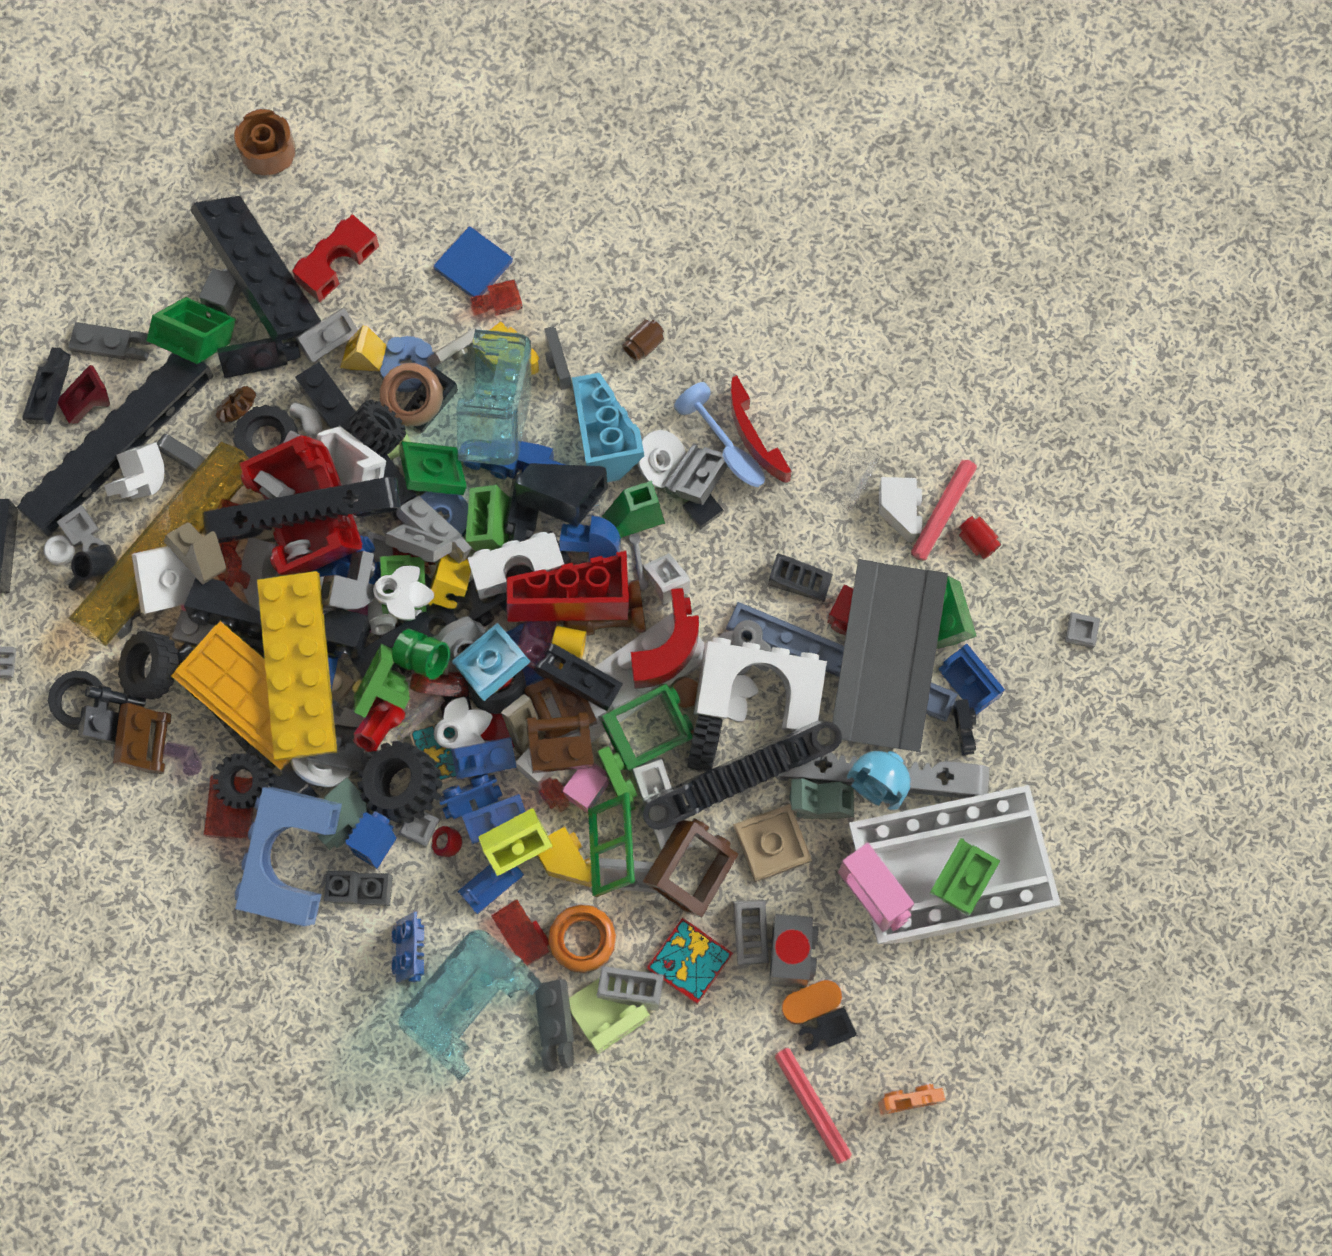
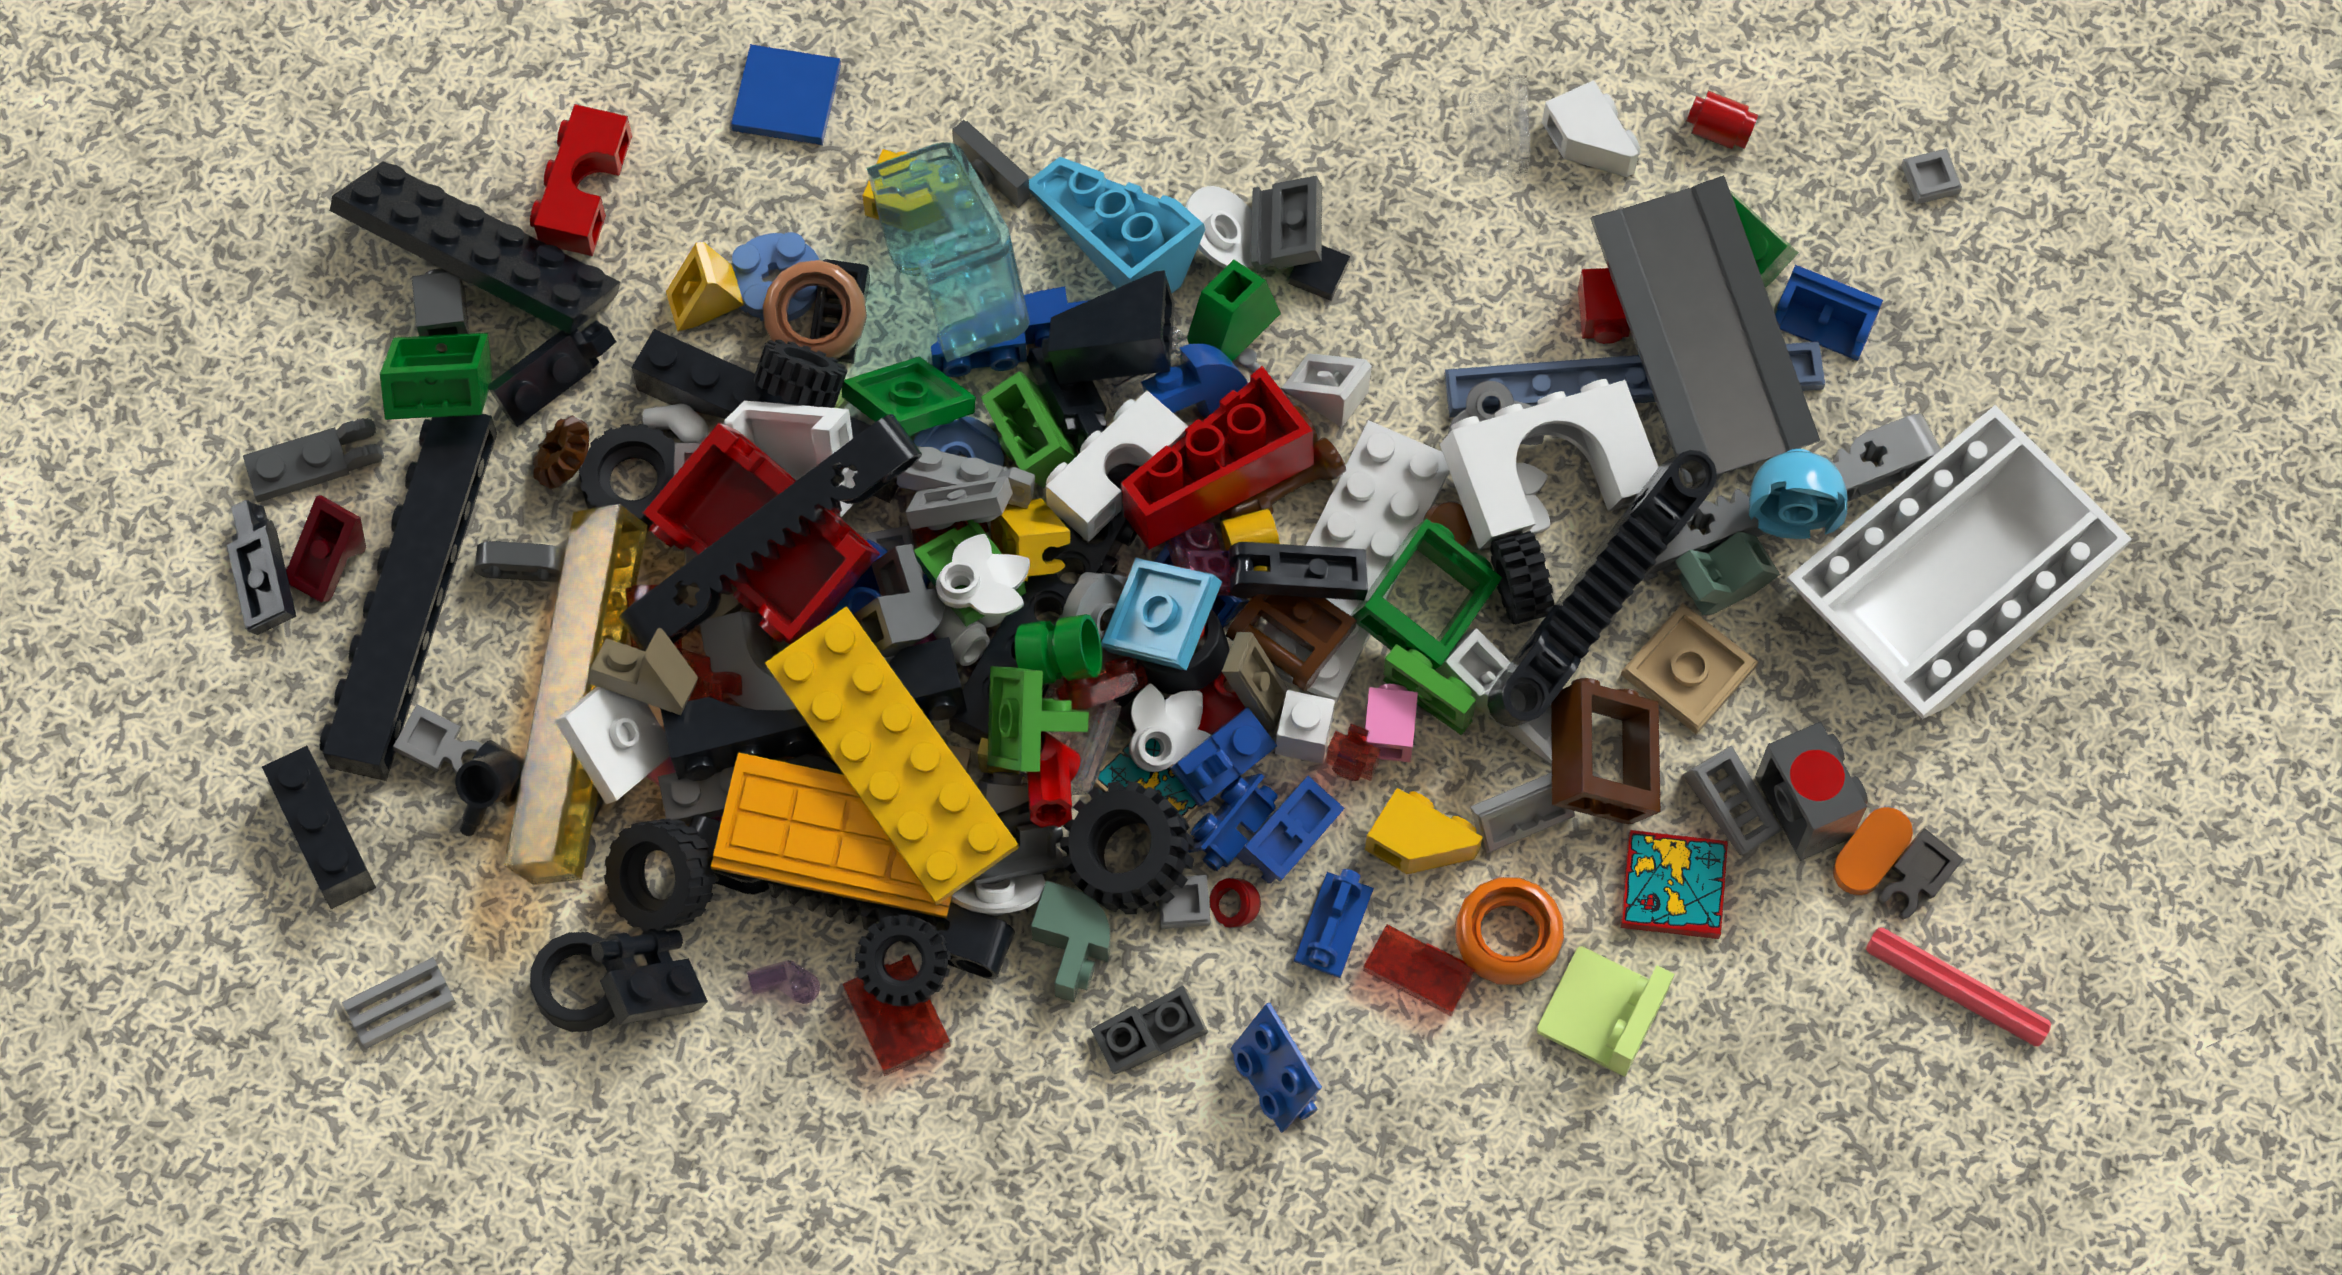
camera: 30 degrees left, 5 degrees down
white tile [44,535,75,566] -> none
white brick [104,442,164,499] -> none
reddish brown plate [113,703,172,774] -> none
dark orange brick [234,109,296,175] -> none
medium blue arch [235,787,342,927] -> none
light grey plate [254,471,296,499] -> none
light grey bush [284,540,313,563] -> none
light grey plate [295,308,358,363] -> none
blue brick [345,811,397,869] -> none
clear light blue windscreen [399,930,542,1081] -> none
plate [426,326,485,369] -> none
clear red plate [470,279,523,316] -> none
neon yellow brick [479,808,553,876] -> none
reddish brown plate [526,712,594,774] -> none
dark grey hinge [534,979,574,1072] -> none
green window [588,792,635,897] -> none
light grey slope [597,966,663,1011] -> none
reddish brown brick [622,319,664,362] -> none
red arch [631,588,699,689] -> none
light blue piece [674,382,765,487] -> none
red slope [730,375,792,483] -> none
black slope [768,553,833,602] -> none
bright pink window [838,842,915,932] -> none
orange wing [878,1084,945,1115] -> none
coral axle [911,459,977,561] -> none
bright green plate [930,838,1000,916] -> none
black plate [952,699,976,756] -> none

